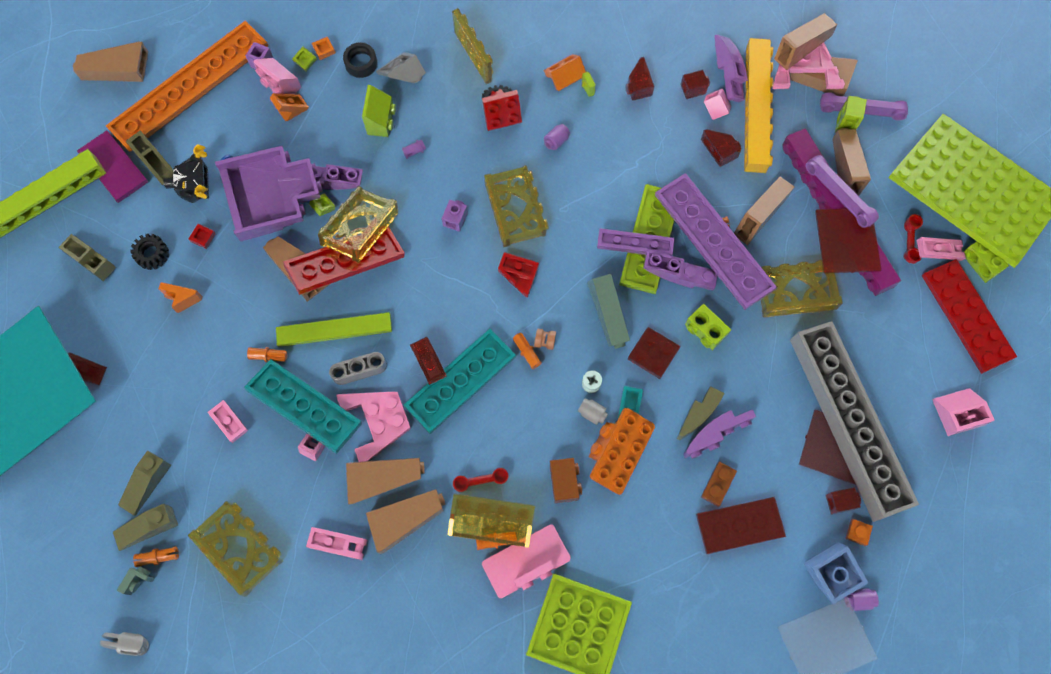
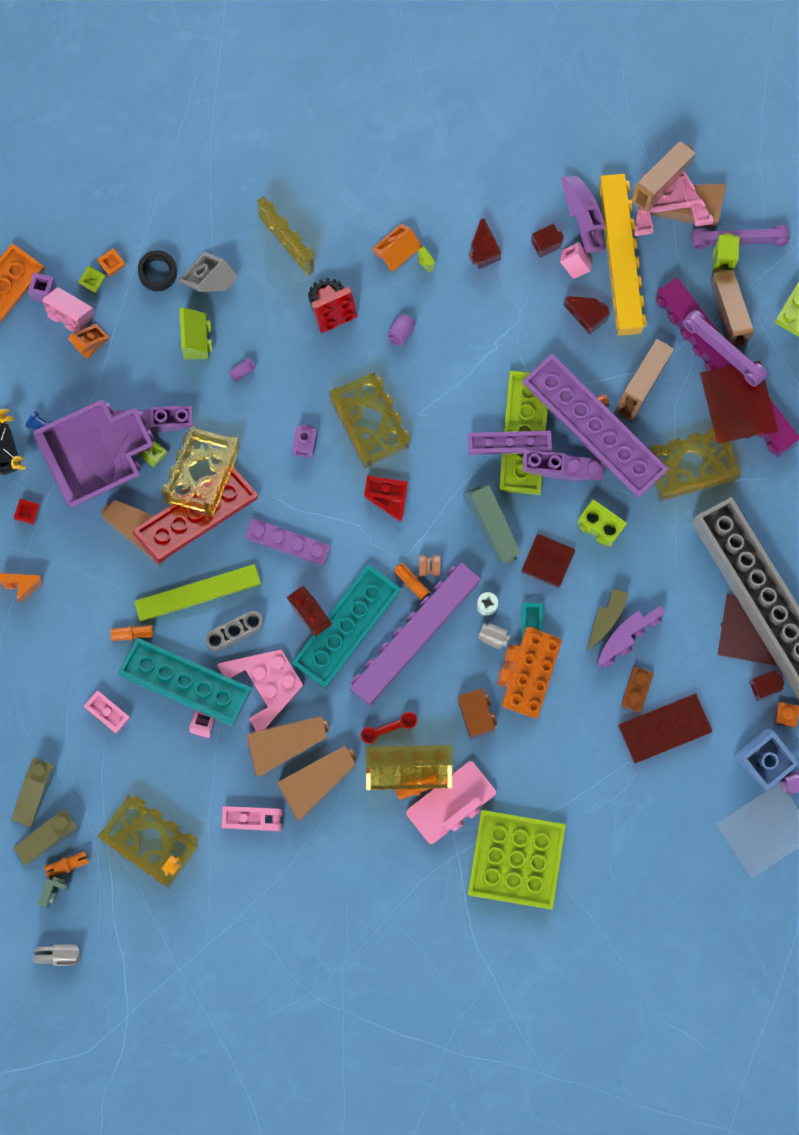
camera: 15 degrees left, 5 degrees up
none -> light orange plate [162,855,181,876]
none -> medium lavender plate [245,518,331,567]
none -> medium lavender brick [350,562,480,707]

